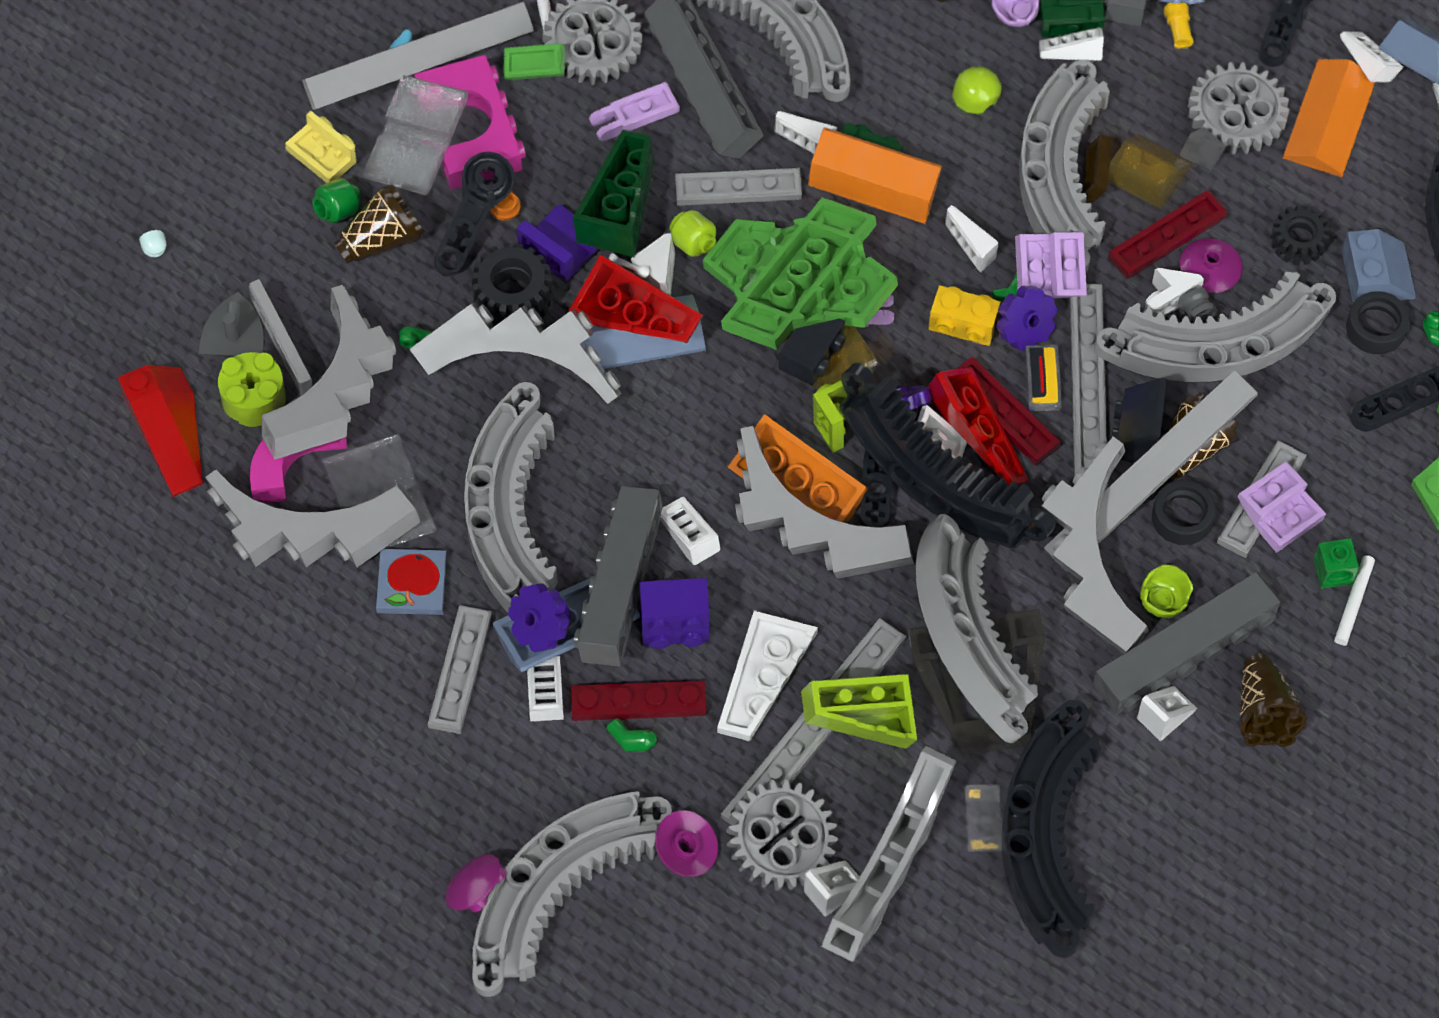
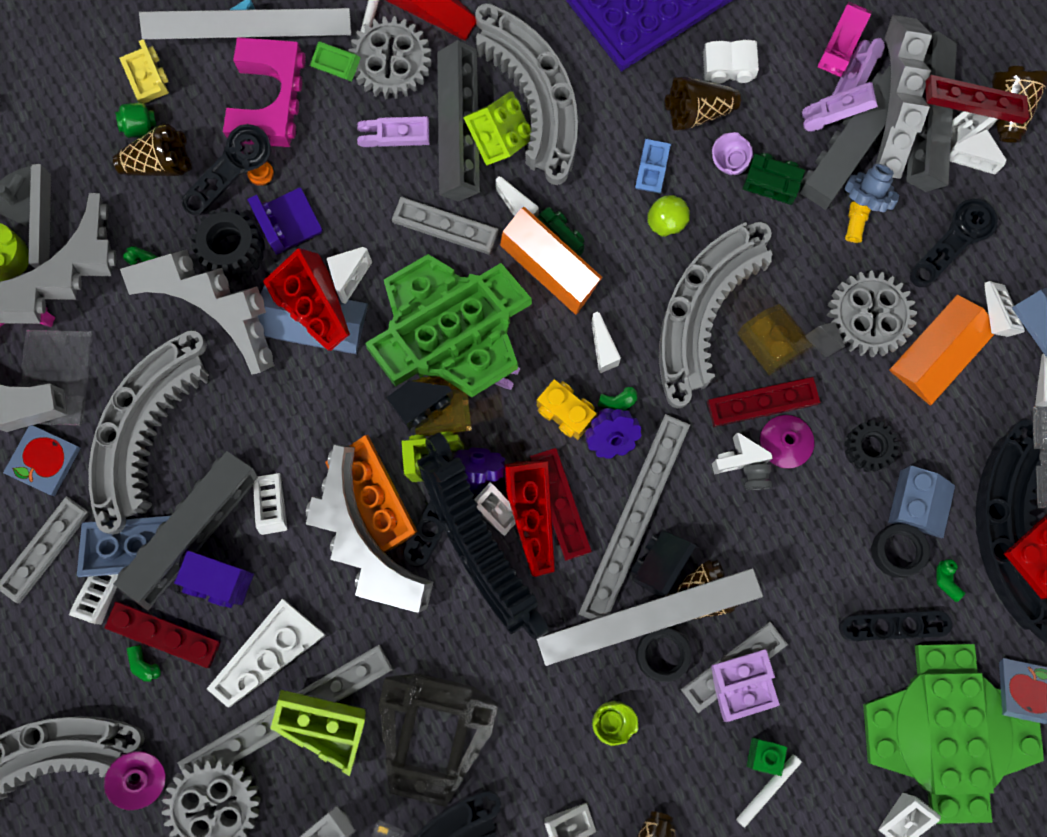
camera: 25 degrees right, 15 degrees up
clear piece [362,75,468,195] -> none
dark purple plant [508,583,570,652] -> none
dark green wedge [573,129,655,258] -> none
white hinge [608,253,650,278] -> none
lime head [670,210,716,257] -> none
light grey gear [916,514,1038,743] -> none
lavender slope [1015,232,1087,298] -> none
slope [1025,345,1061,411] -> none
white slope [1039,28,1103,60] -> none
light grey arch [1042,437,1149,654] -> none
dark brown tile [1082,134,1112,203] -> none
dark grey brick [1093,572,1280,715] -> none
light grey gear [1094,272,1336,382] -> none
none -> lime bracket [463,91,532,166]
none -> medium blue slope [635,139,671,194]

